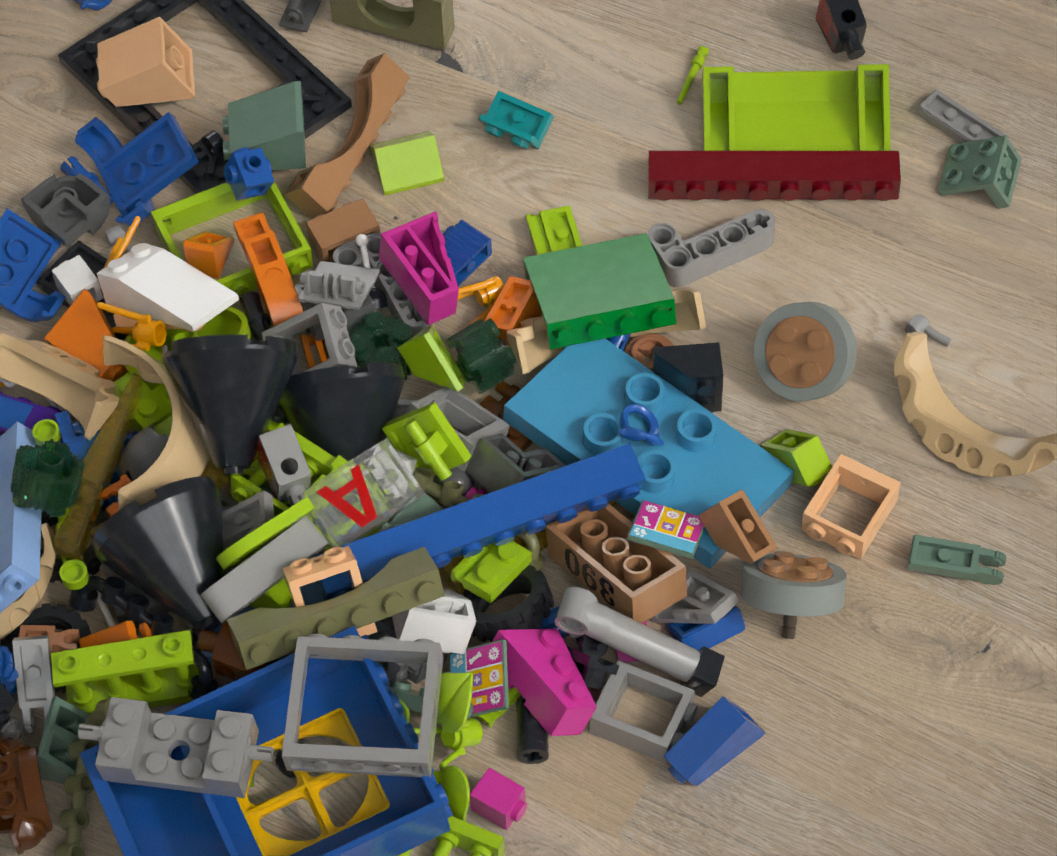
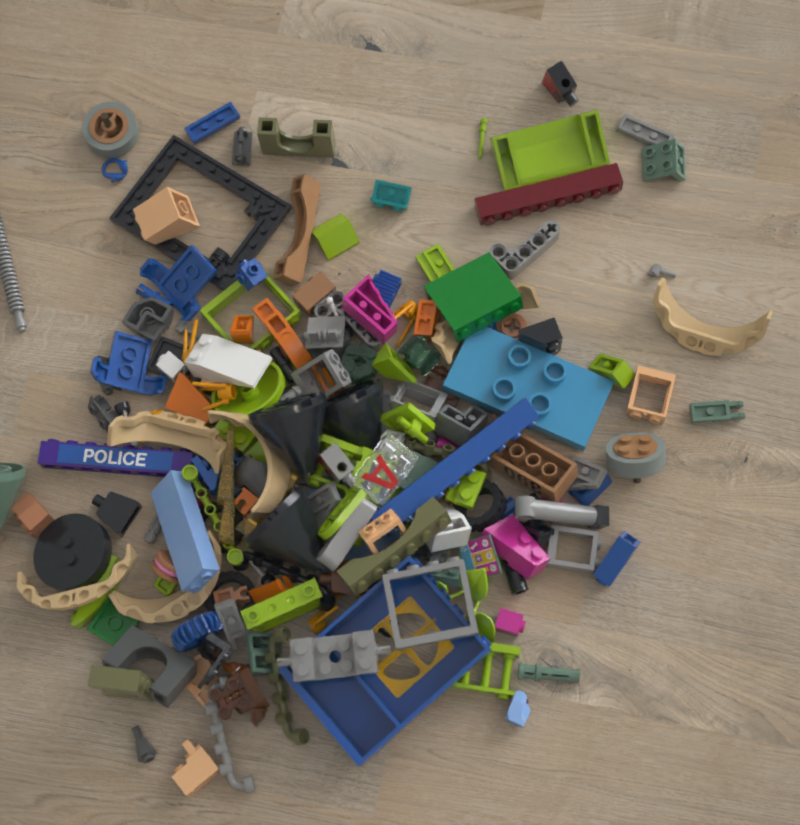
camera: 10 degrees left, 15 degrees up
clear green brick [10,439,85,517] -> none
sand green slope [222,81,306,170] -> none
blue piece [619,404,664,446] -> none
piece [627,500,705,559] -> none
medium nougat slope [698,489,778,564] -> none
wheel [754,302,857,401] -> none

